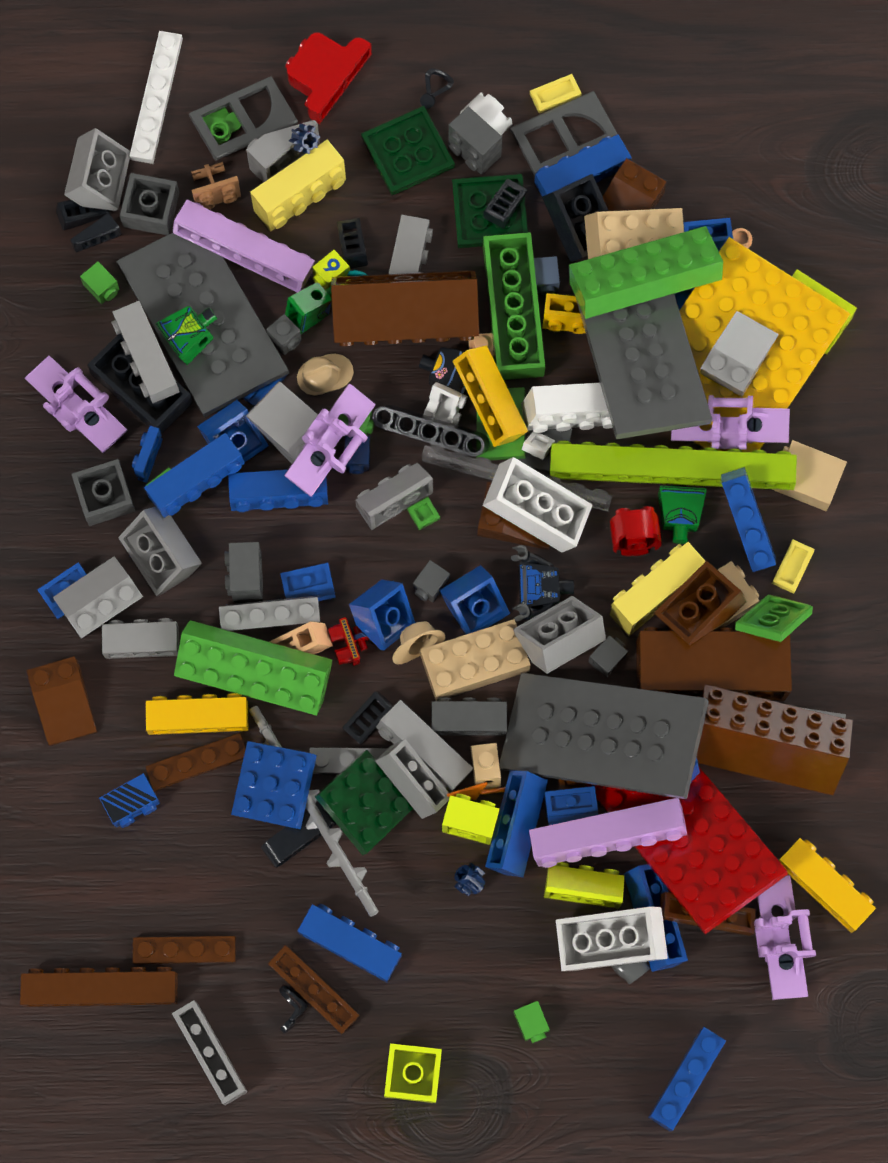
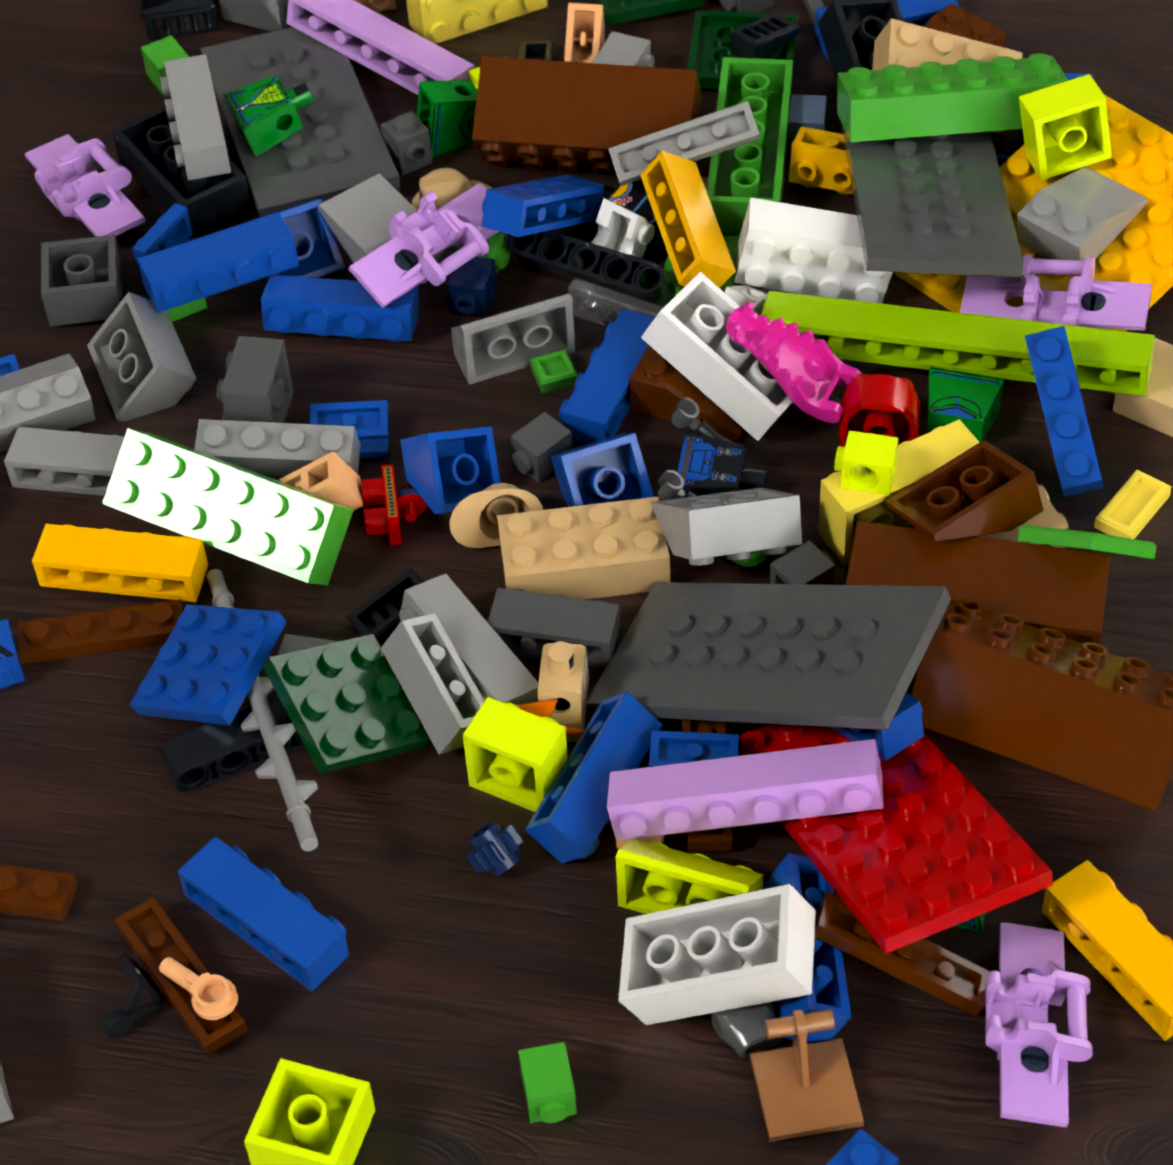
camera: 15 degrees right, 25 degrees down
none -> light nougat plate [159,957,238,1020]
none -> blue brick [482,174,604,237]
none -> blue brick [559,308,655,445]
none -> light nougat slope [564,3,605,63]
none -> light grey plate [608,101,760,186]
none -> dark pink animal [726,302,862,424]
none -> medium nougat plate [750,1009,864,1142]
none -> neon yellow brick [834,430,898,496]
none -> neon yellow brick [1019,74,1112,181]

